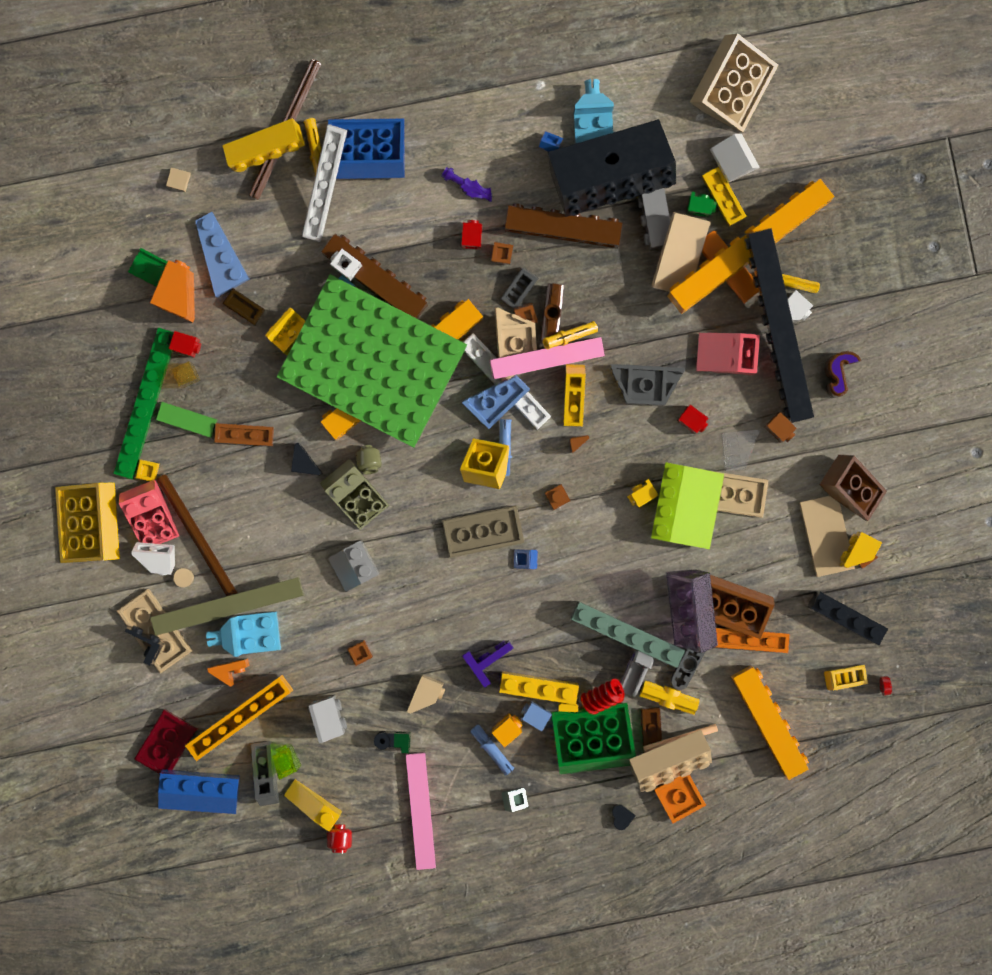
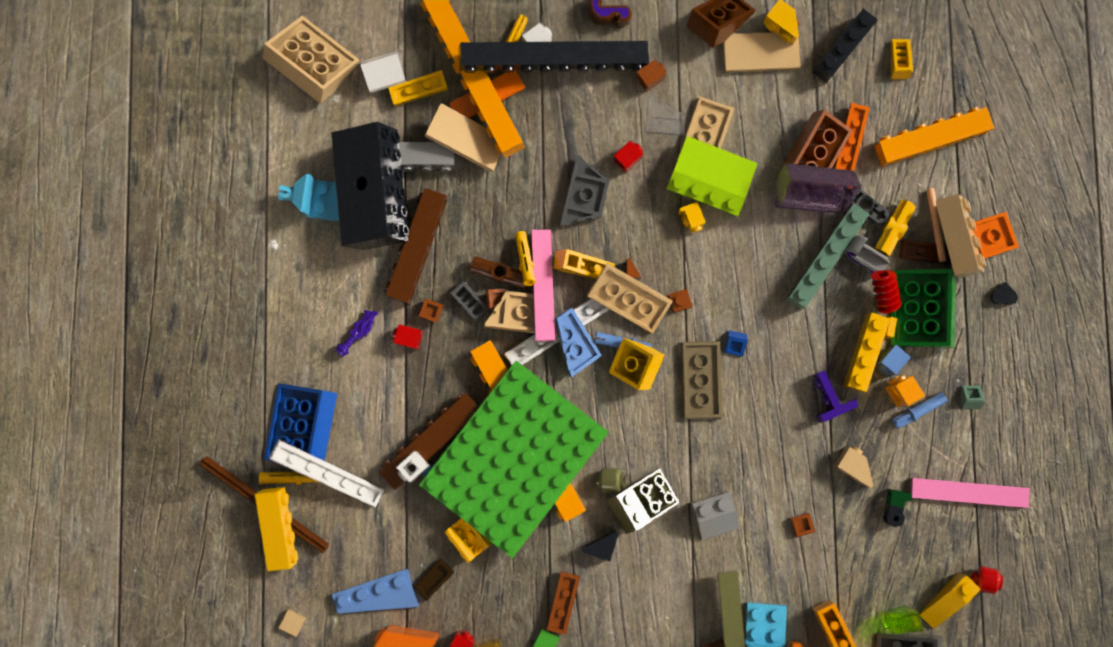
camera: 85 degrees left, 5 degrees down
slope [309,695,347,744] -> none
blue plate [539,131,563,152] -> none
green brick [686,192,717,218] -> none
coral slope [696,333,760,375] -> none
red tile [879,676,892,696] -> none
none -> tan tile [587,262,673,334]

